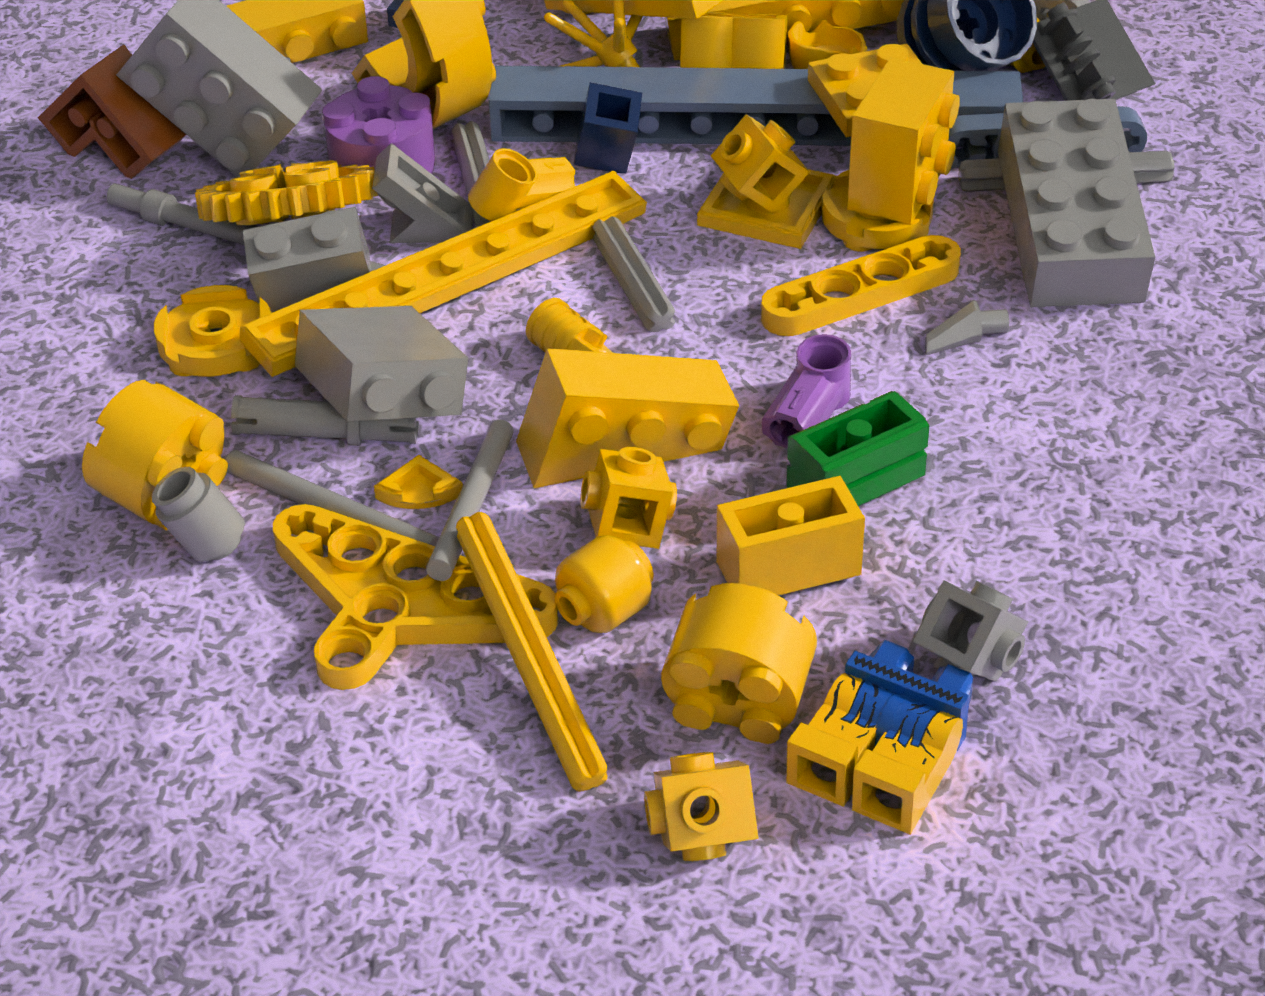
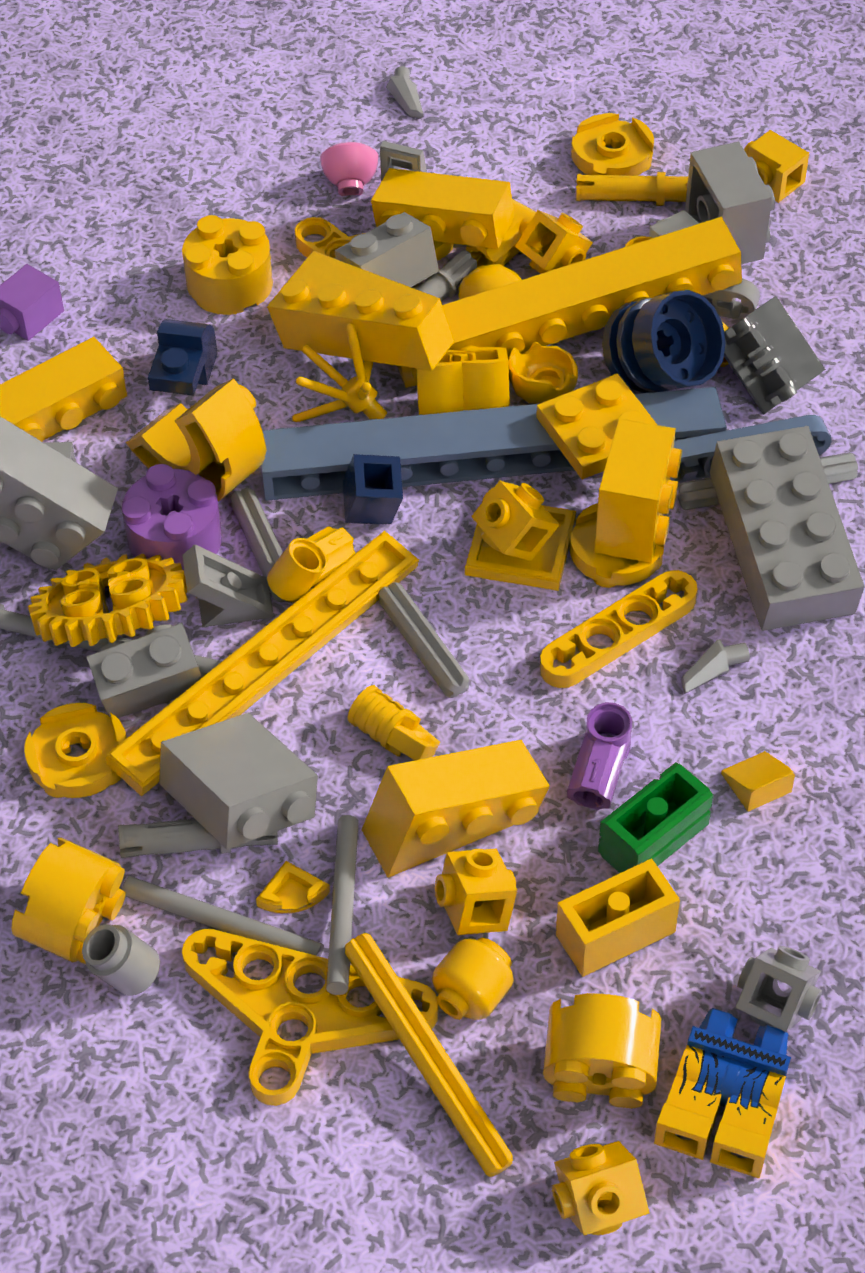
camera: 10 degrees left, 10 degrees up
none -> yellow slope [721,751,795,812]

